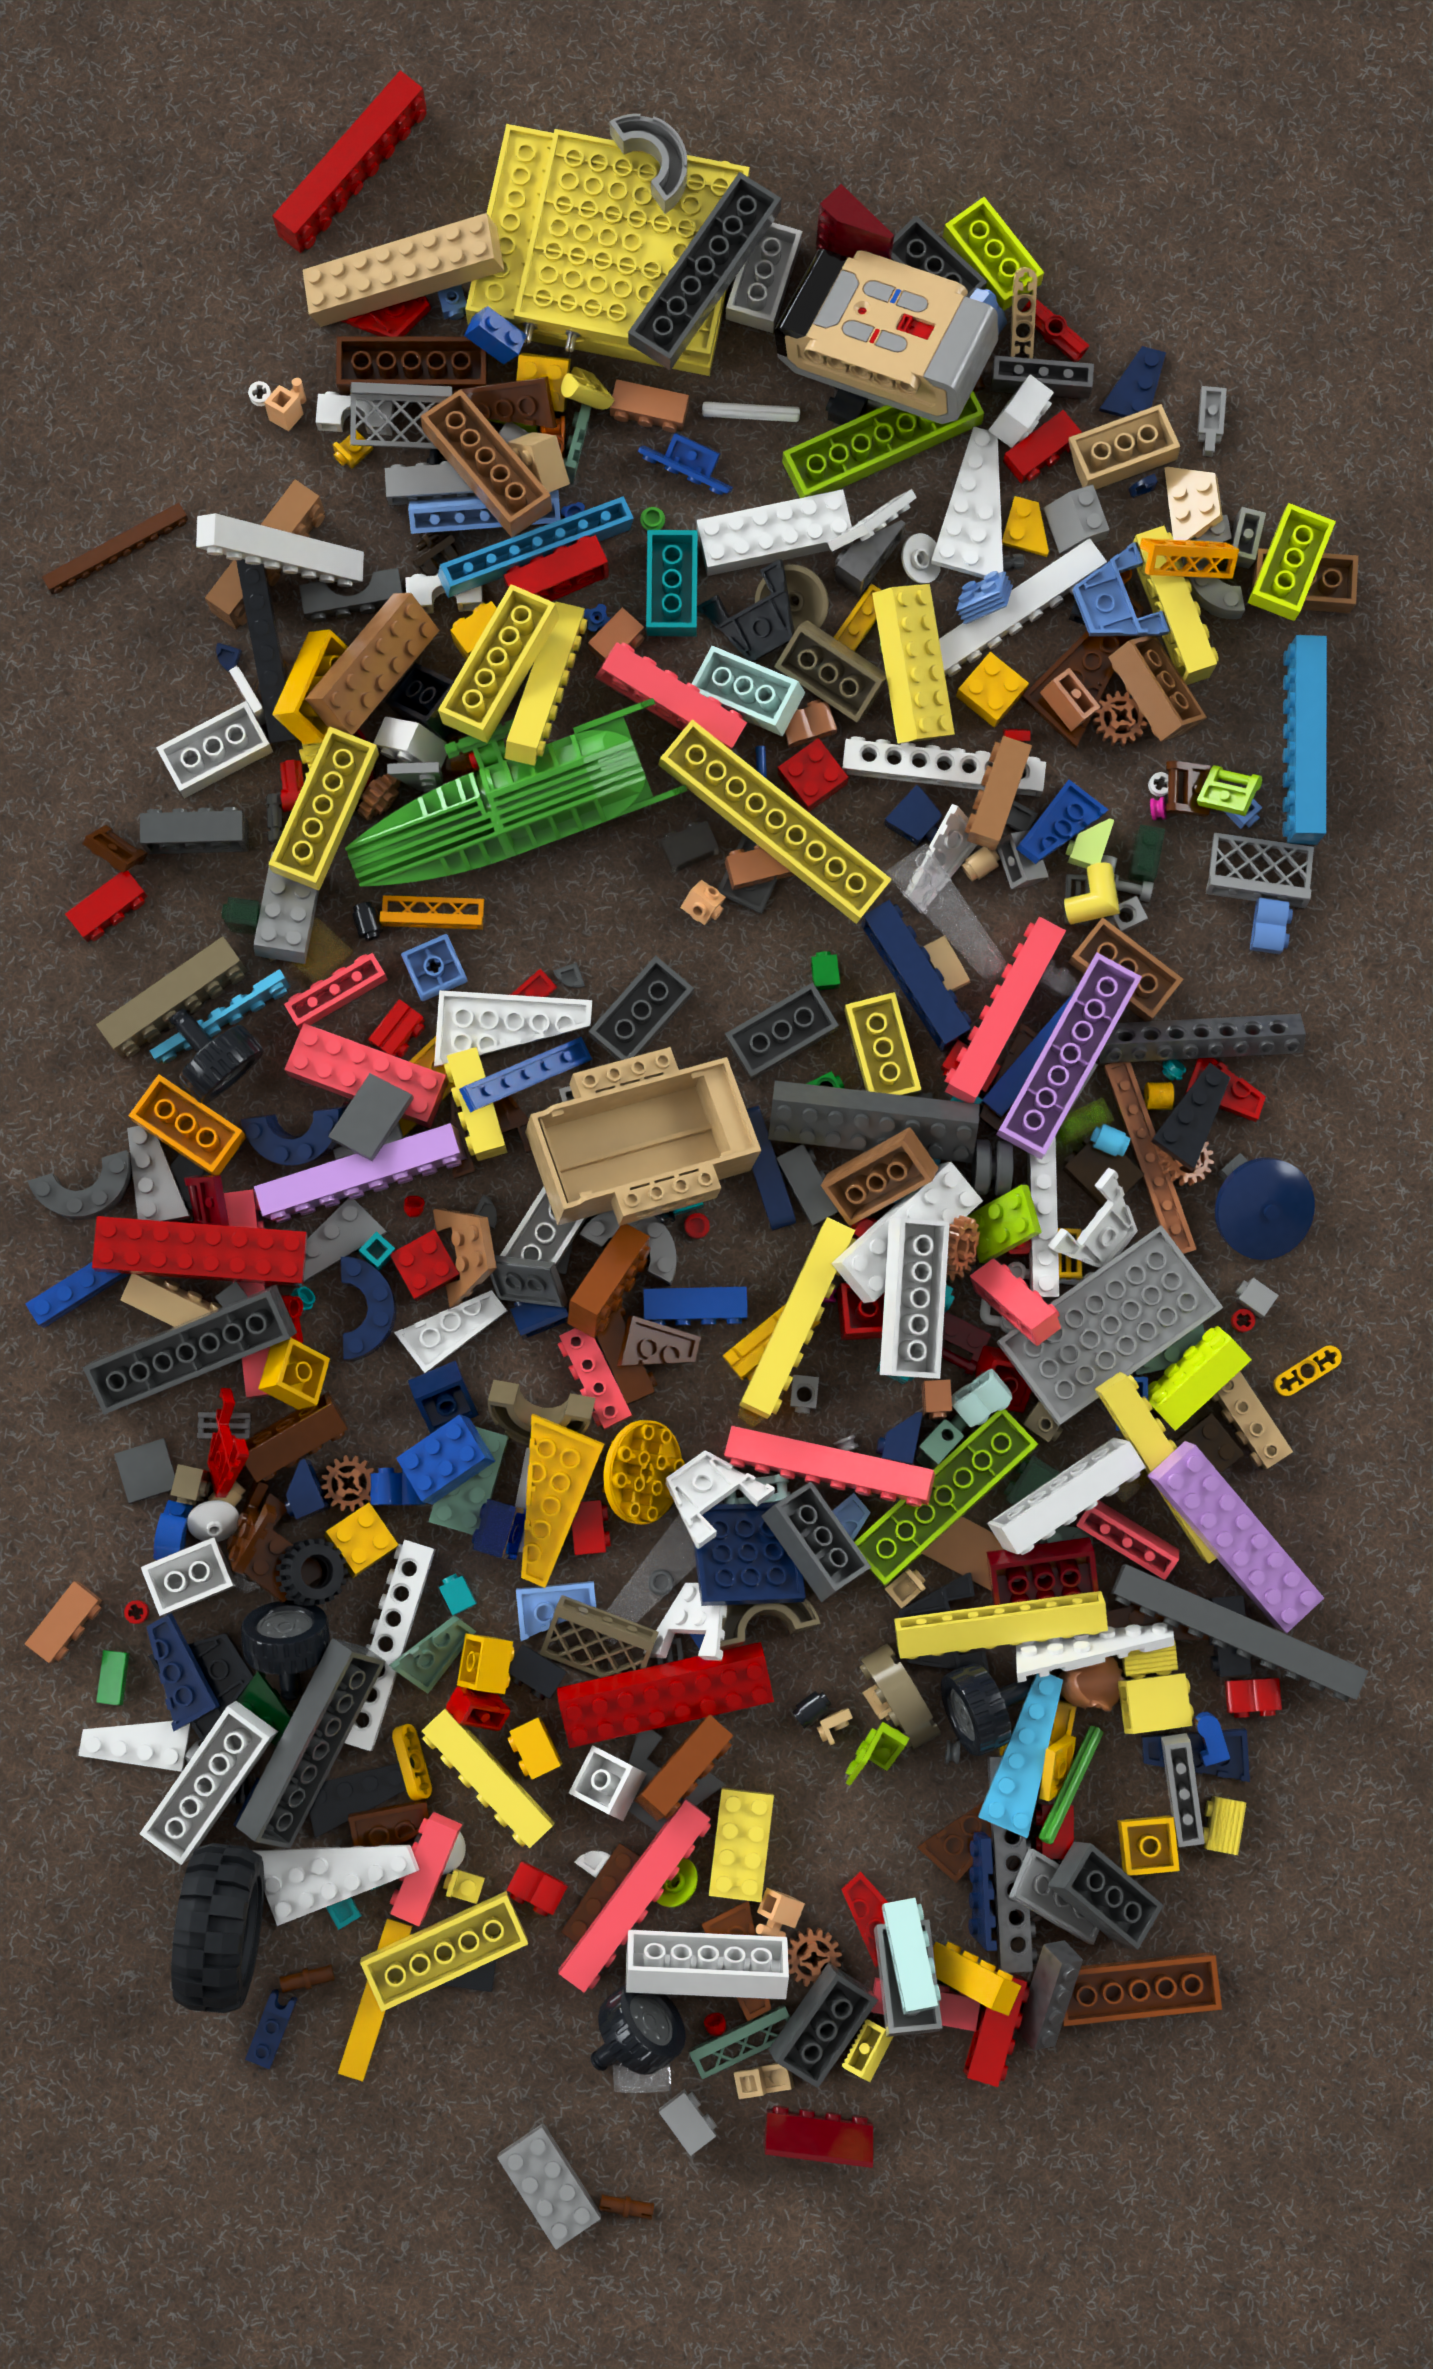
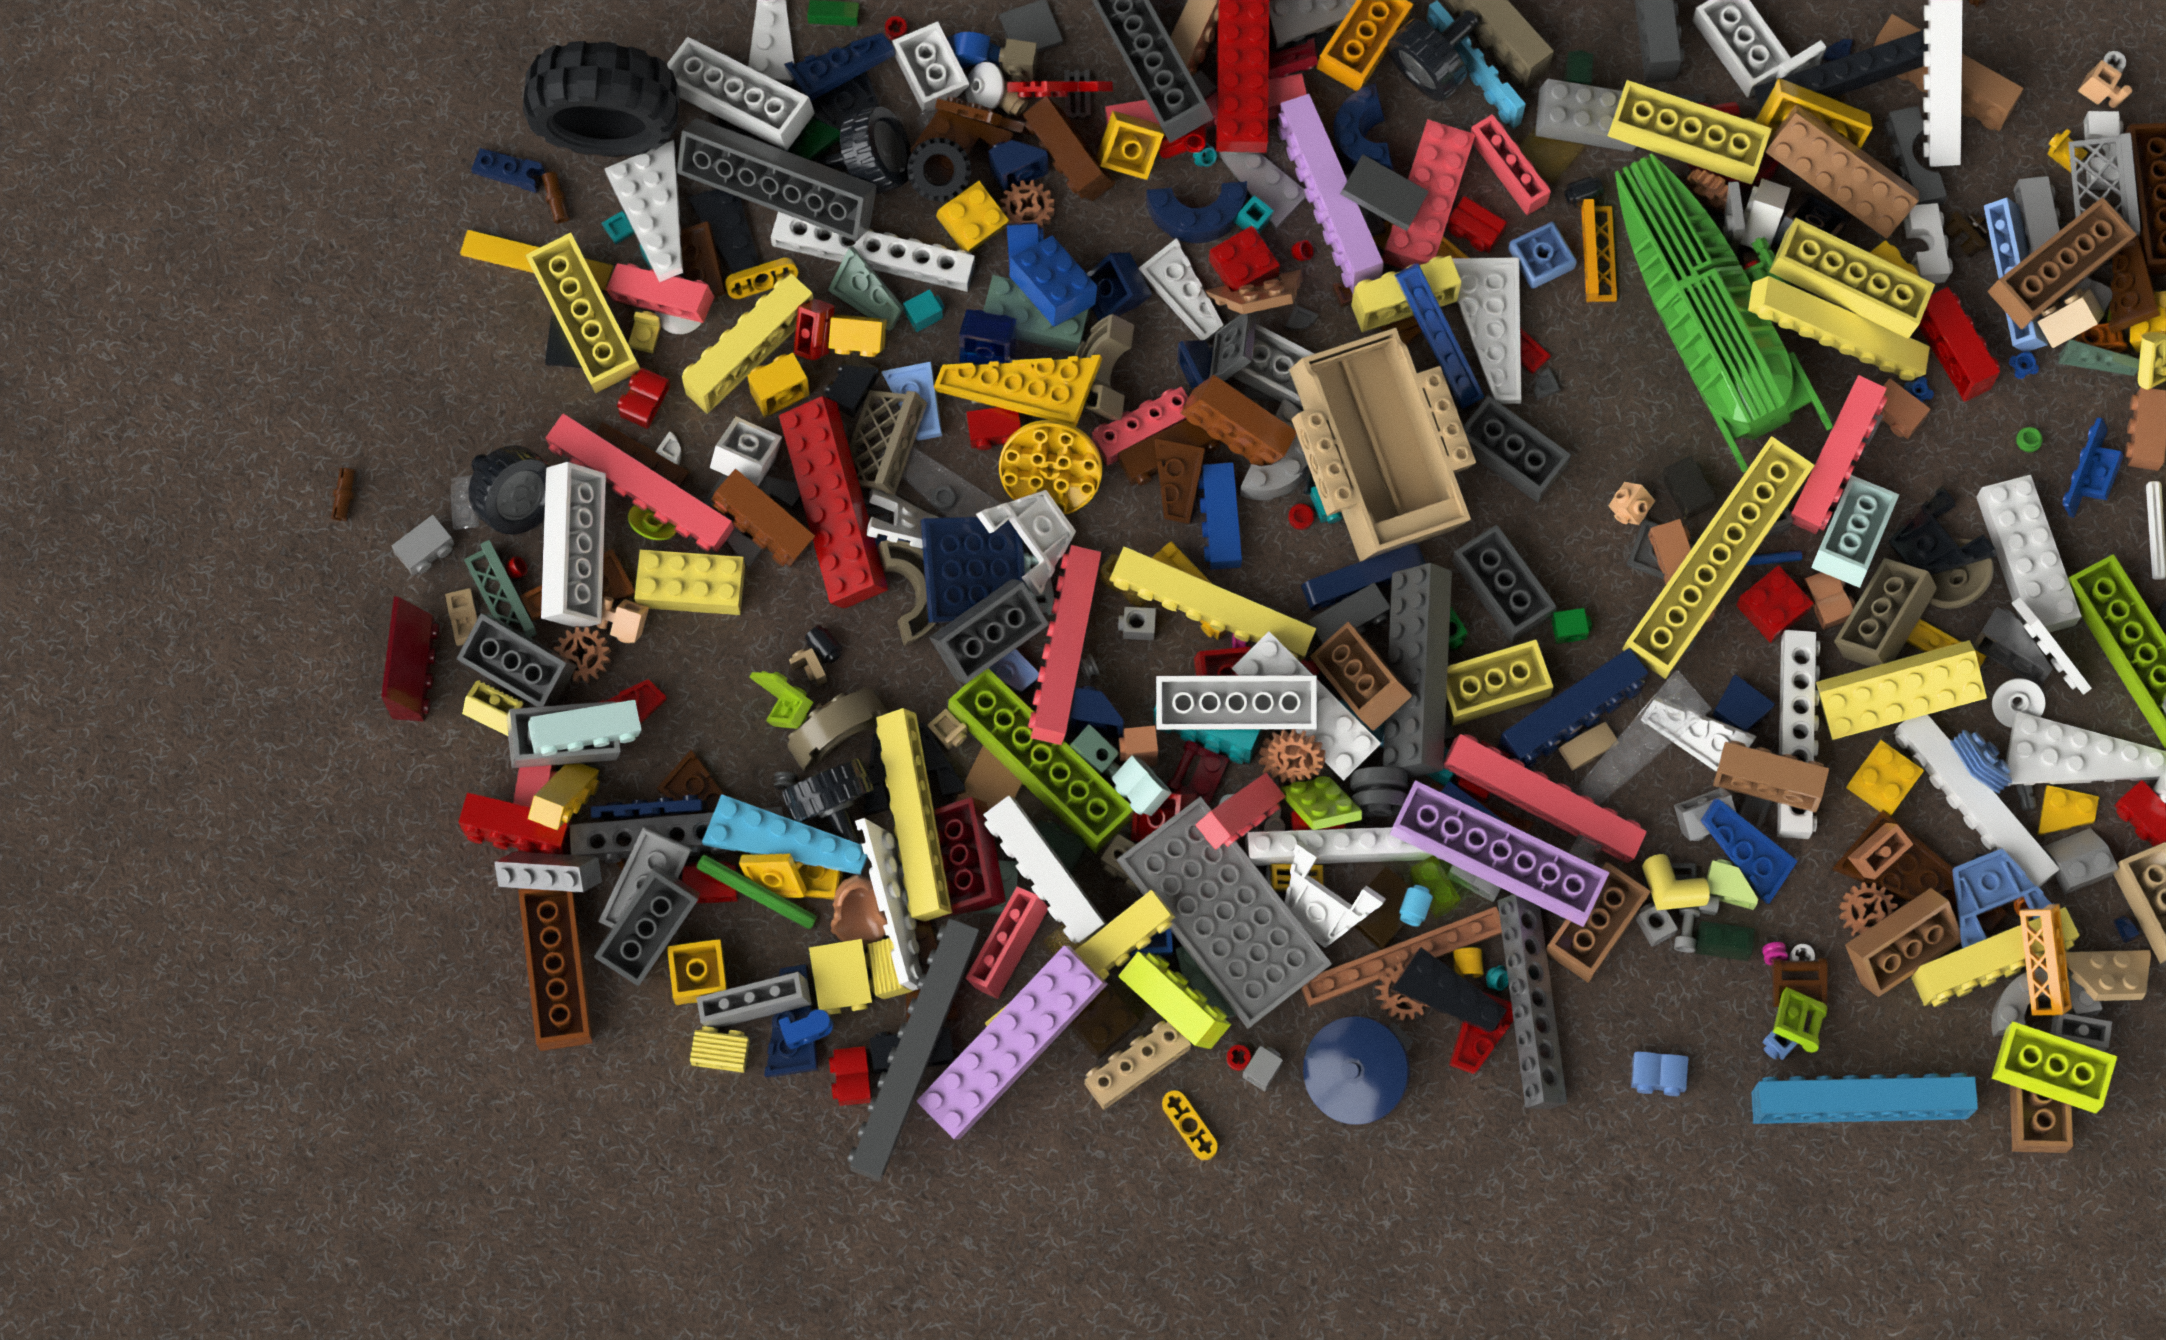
camera: 90 degrees right, 10 degrees down
dark azure brick [438,496,634,598] -> none
light grey brick [497,2123,601,2250] -> none
teal brick [646,530,698,637] -> none
tan brick [961,847,1000,882] -> none
red tile [1003,729,1031,742] -> none
light grey fence [1206,833,1314,908] -> none

